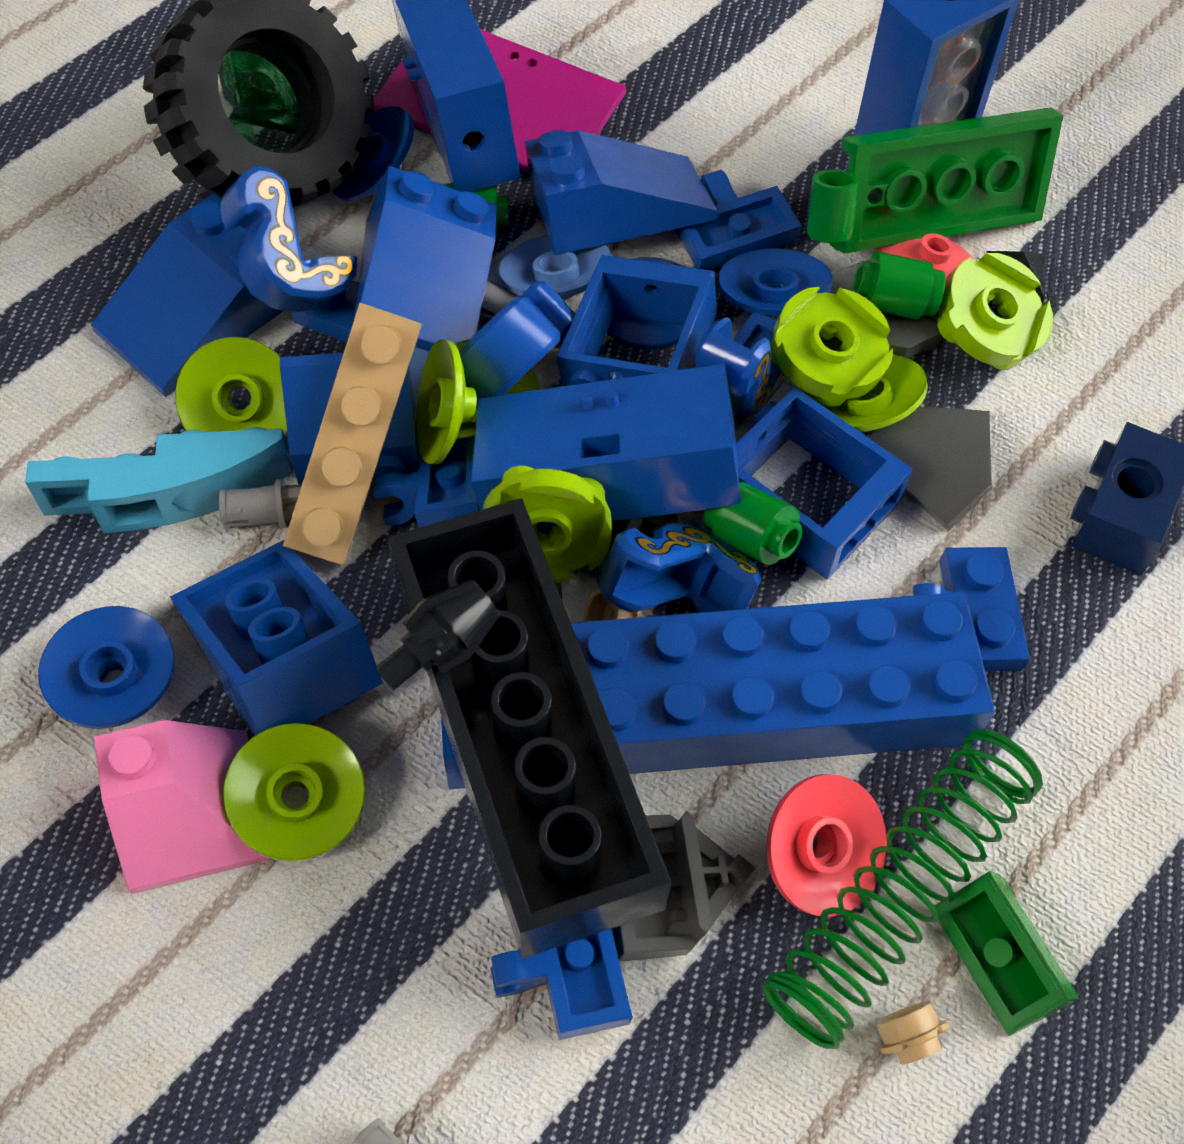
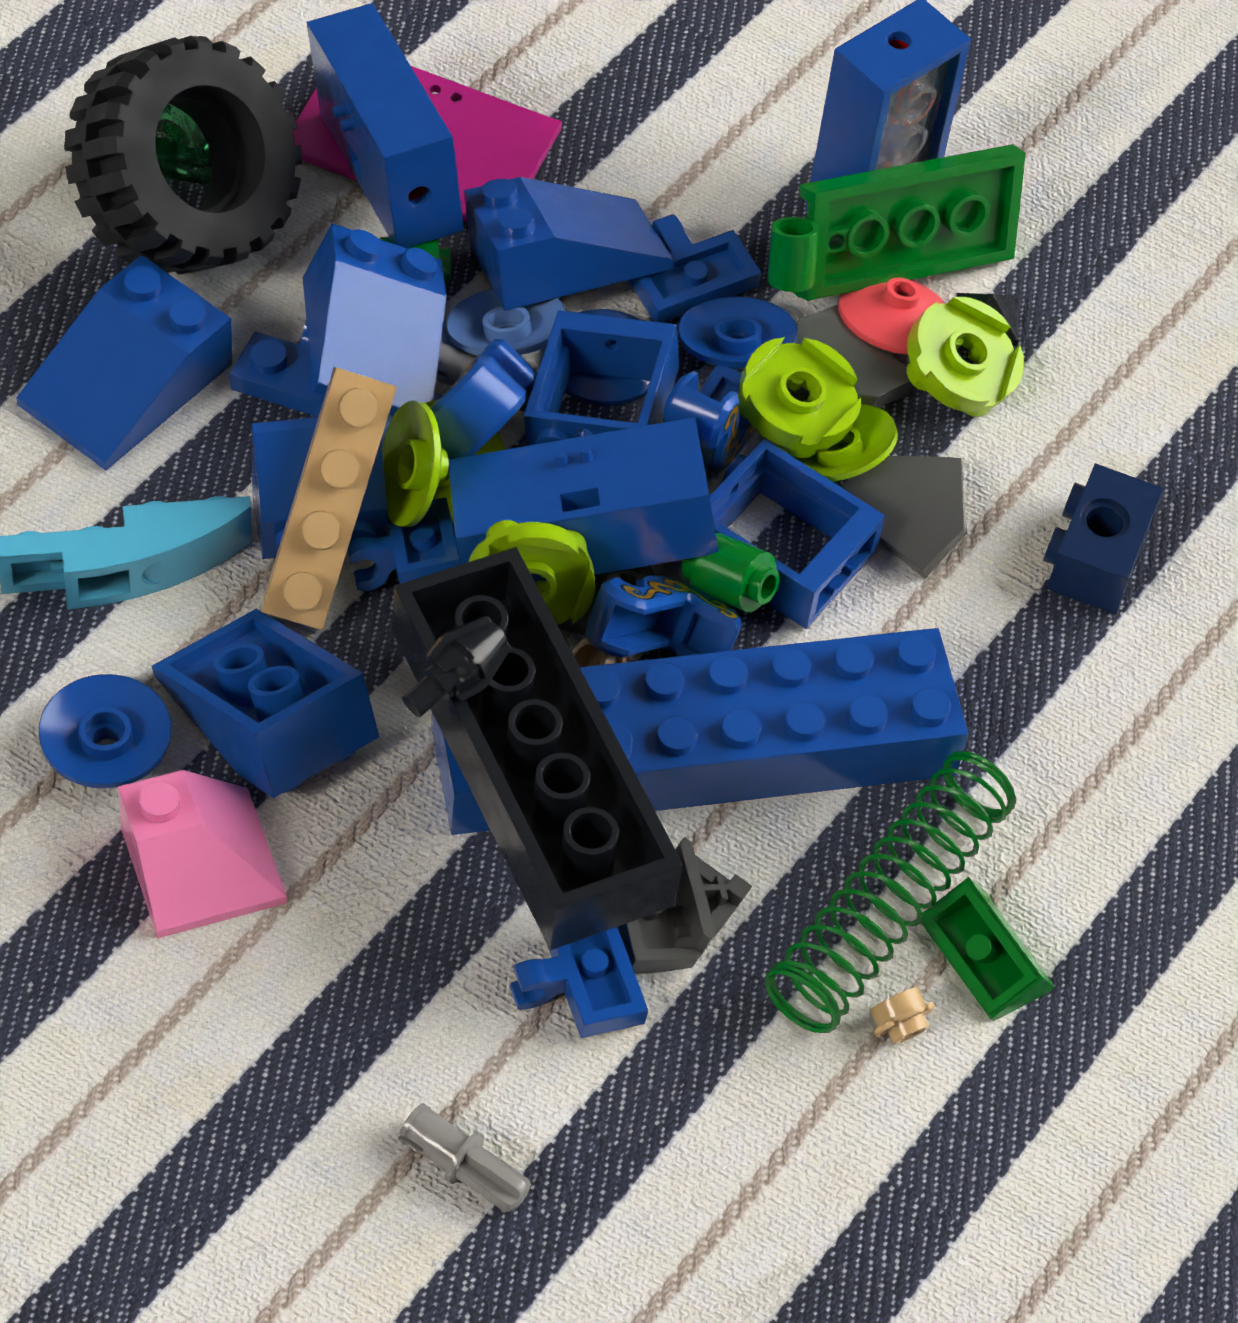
camera: 10 degrees left, 5 degrees down
lime dish [175,337,287,436] -> none
light grey axle [219,479,302,529] -> none
blue animal [221,166,357,312] -> none
lime dish [223,723,365,862] -> none
blue dish [332,106,414,202] -> none
coral dish [766,774,887,917] -> none
green brick [853,251,946,320] -> none
blue plate [912,547,1030,671] -> none

